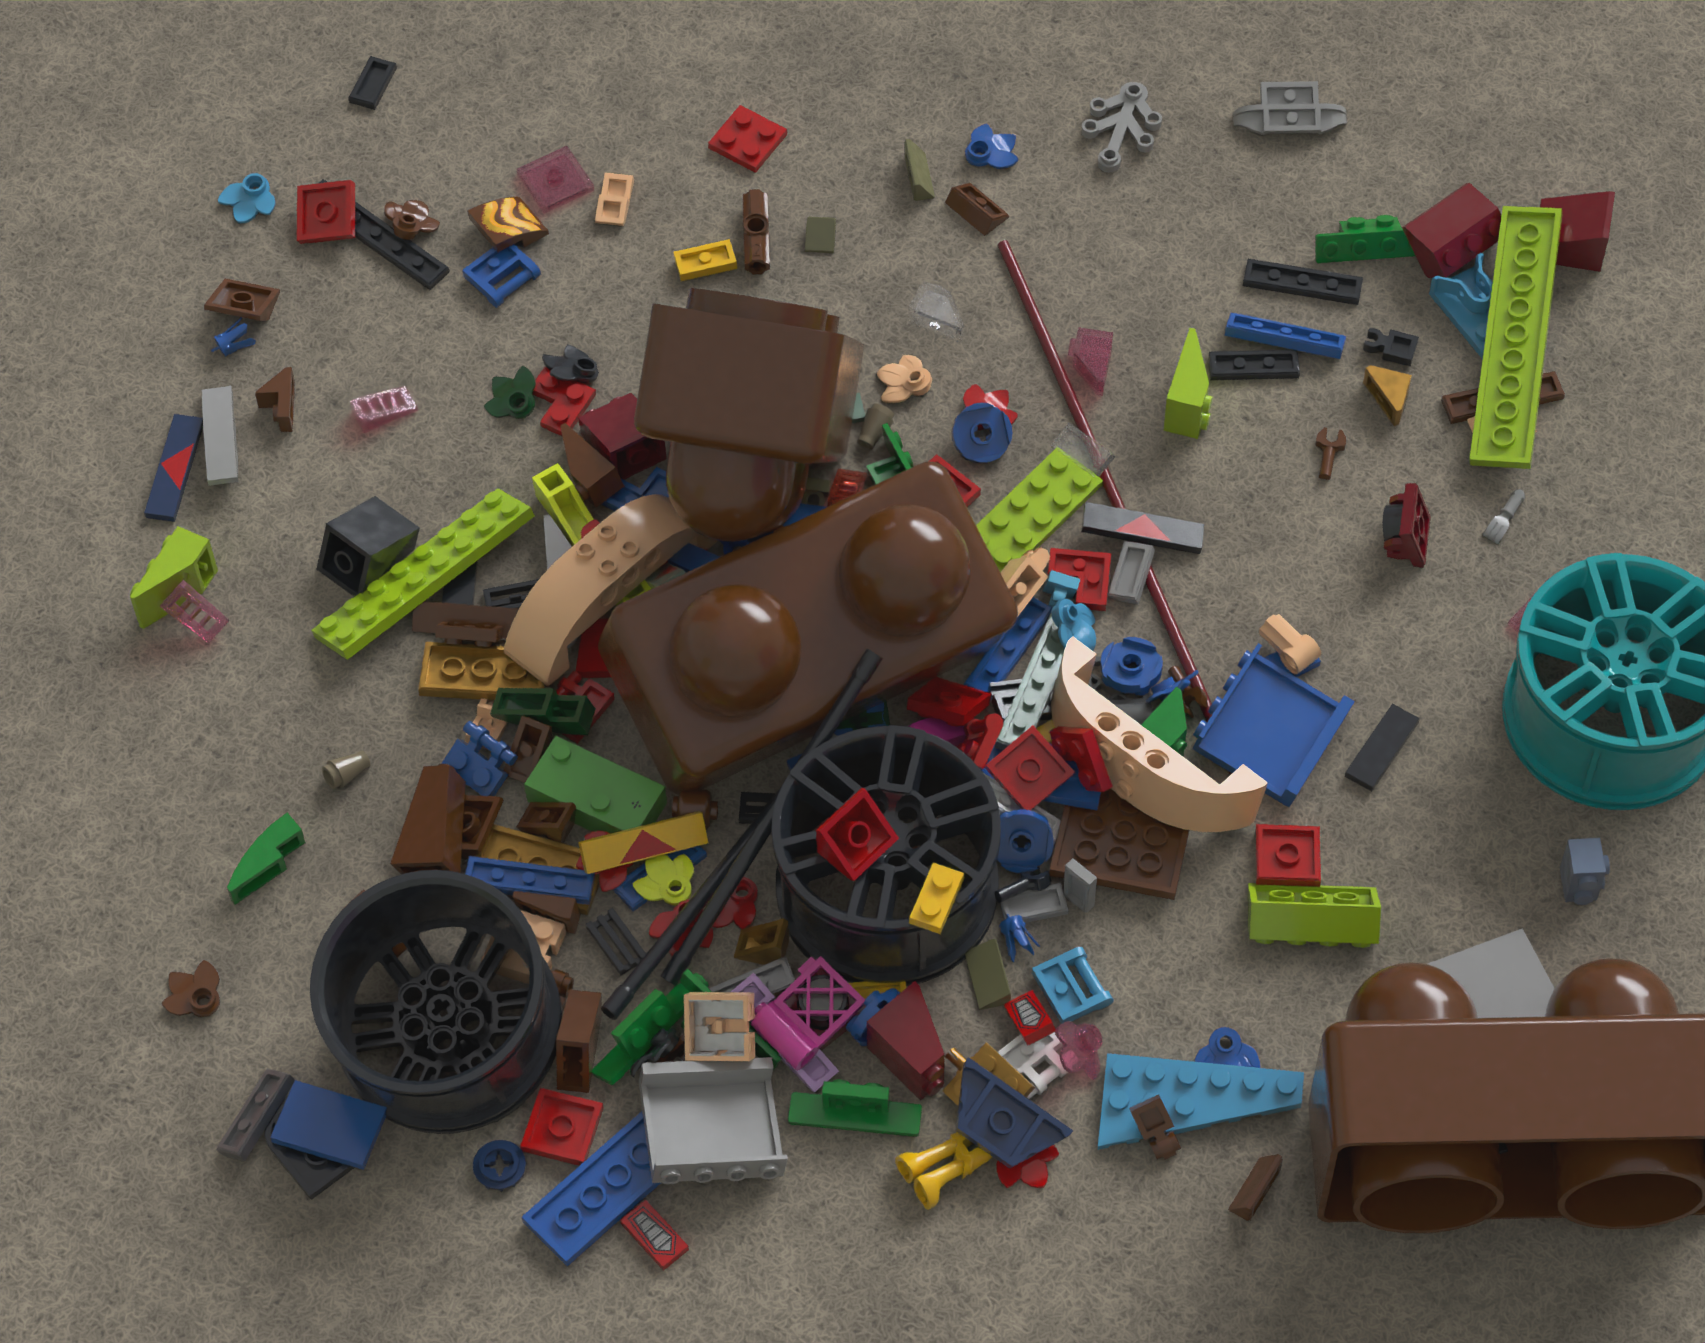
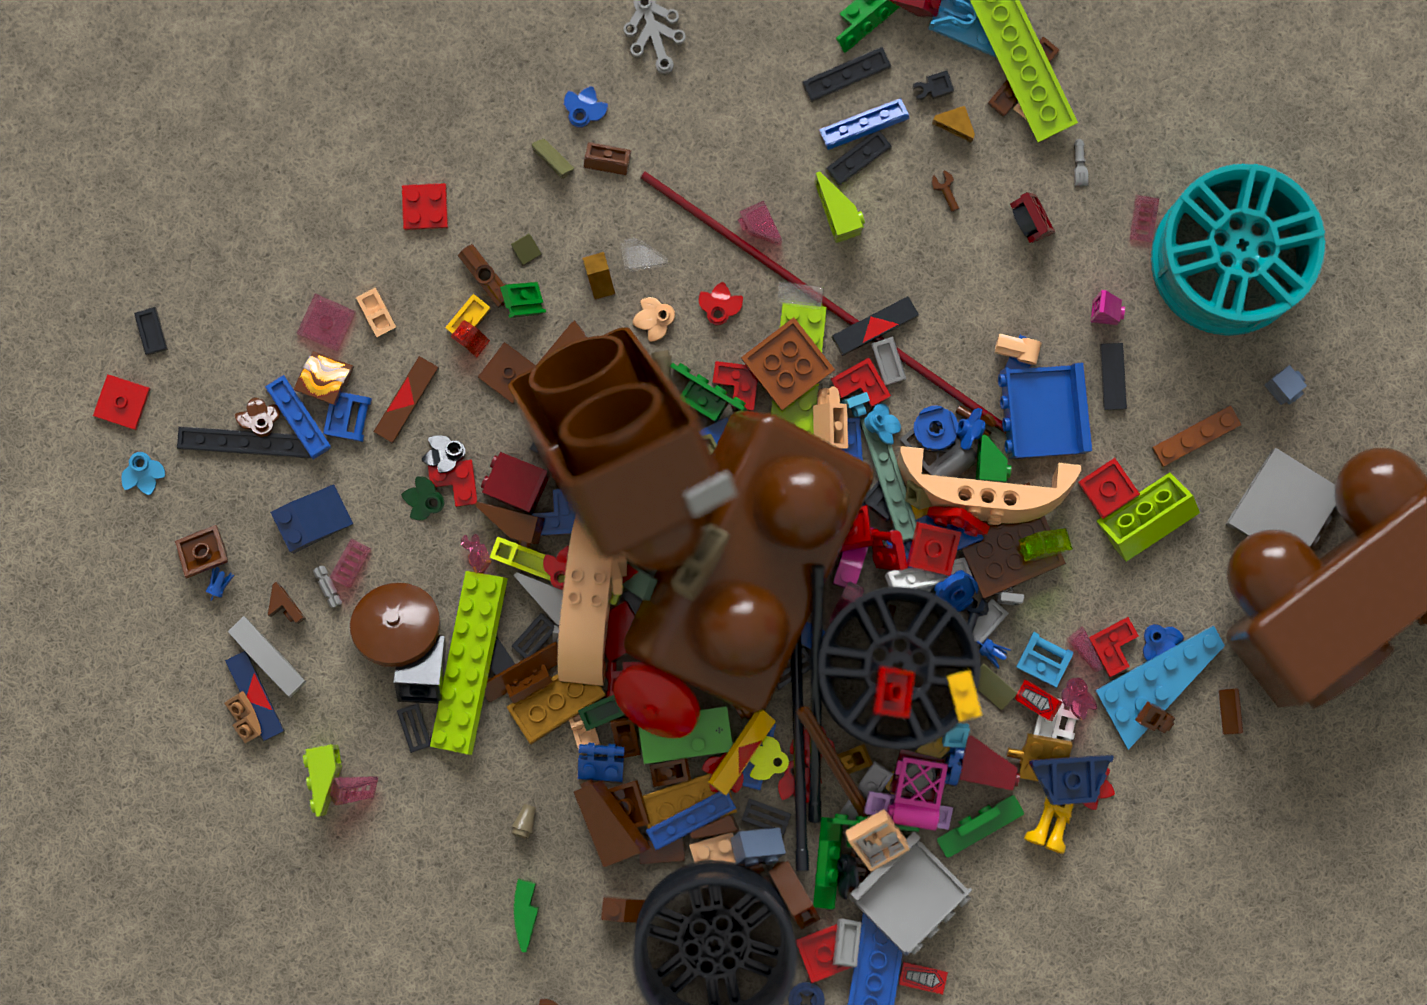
camera: 35 degrees left, 25 degrees up
red plate [297,180,355,244] -> none
blue plate [952,403,1013,463] -> none
none -> red plate [93,374,151,430]
none -> medium nougat slope [225,691,261,743]
none -> blue tile [265,375,332,460]
none -> dark blue slope [270,484,353,554]
none -> light grey axle [313,566,342,608]
none -> reddish brown dish [350,583,441,667]
none -> reddish brown tile [373,356,439,443]
none -> black tile [397,703,431,753]
none -> clear red bracket [451,320,490,358]
none -> clear pink plate [461,534,492,574]
none -> green plate [500,282,546,318]
none -> pearl gold slope [583,252,616,300]
none -> light nougat slope [611,554,627,595]
none -> red dish [613,665,700,738]
none -> dark tan slope [671,524,729,601]
none -> light grey tile [684,472,737,516]
none -> sand blue brick [730,828,786,867]
none -> dark orange plate [741,317,835,411]
none -> reddish brown axle [797,706,868,817]
none -> light grey tile [833,919,862,968]
none -> olive slope [905,480,931,510]
none -> medium azure tile [942,723,970,748]
none -> clear neon green slope [1019,528,1073,561]
none -> clear pink slope [1067,626,1103,672]
none -> red plate [1088,617,1139,677]
none -> dark pink slope [1091,290,1125,325]
none -> dark orange plate [1152,405,1242,467]

